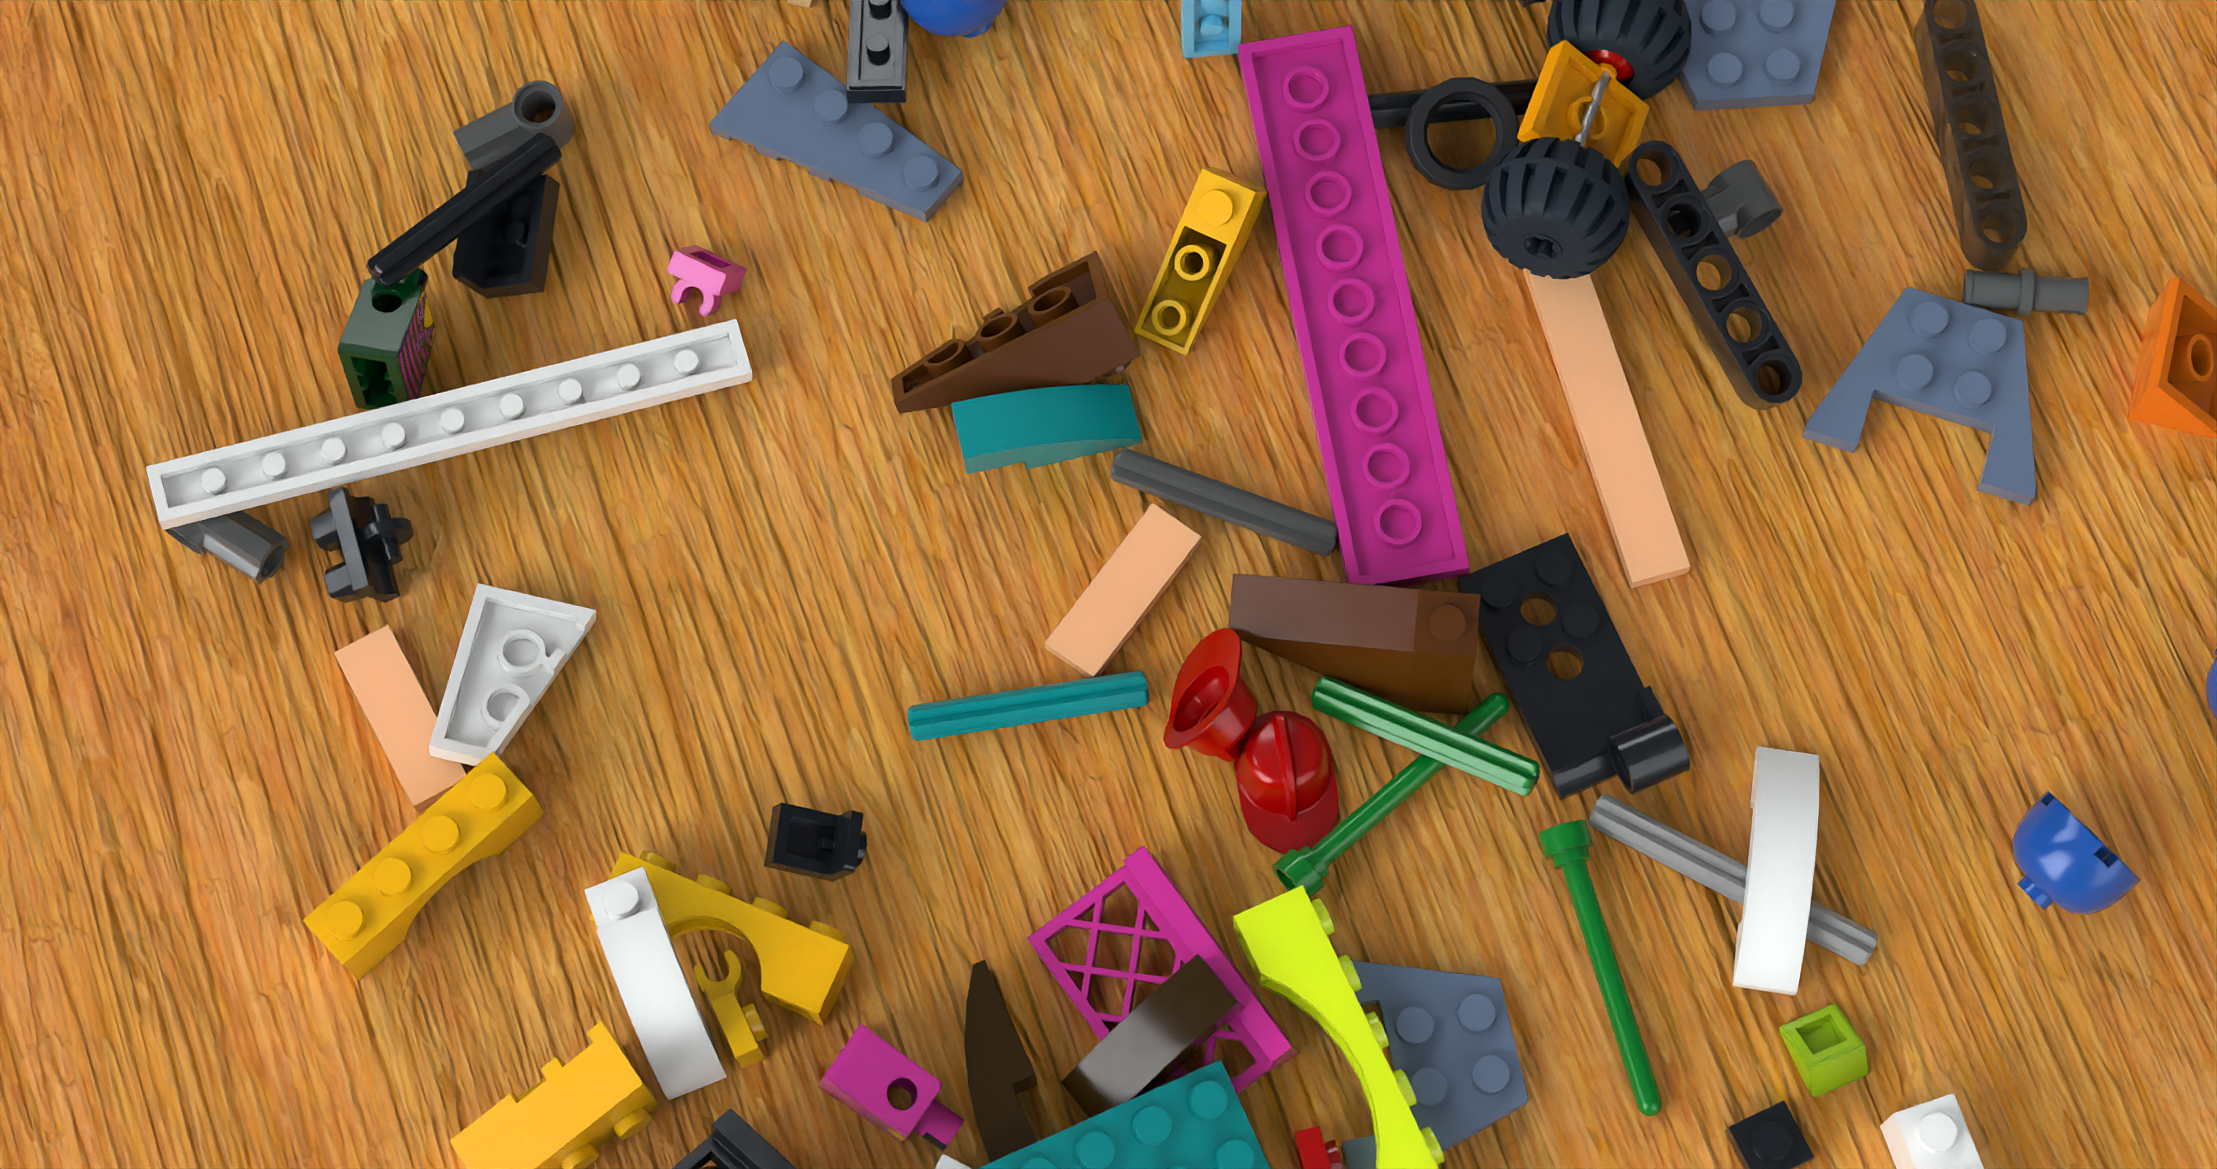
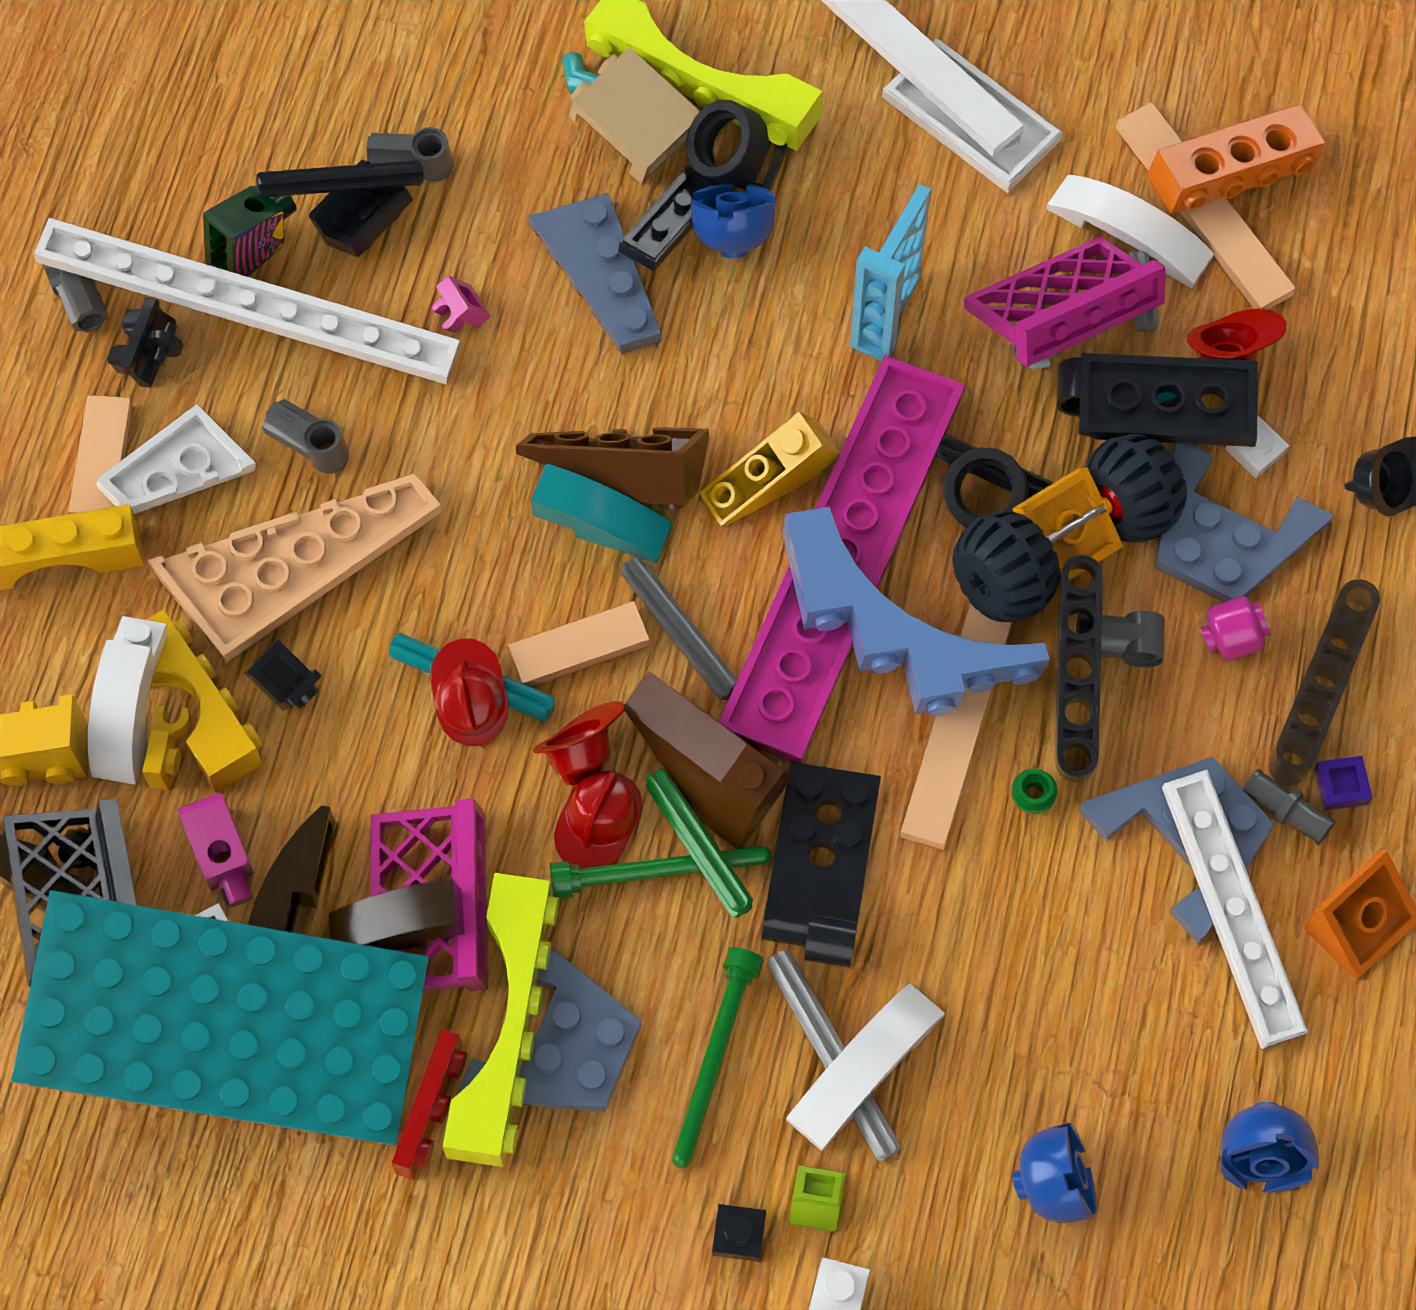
camera: 30 degrees right, 5 degrees down
none -> light nougat wing [147,473,442,663]
none -> dark grey piece [262,399,349,473]
none -> red piece [431,638,508,746]
none -> medium blue arch [782,507,1050,716]
none -> green plate [1011,769,1058,814]
none -> white tile [1162,770,1309,1049]
none -> dark pink head [1200,596,1271,661]
none -> dark purple plate [1314,756,1373,811]

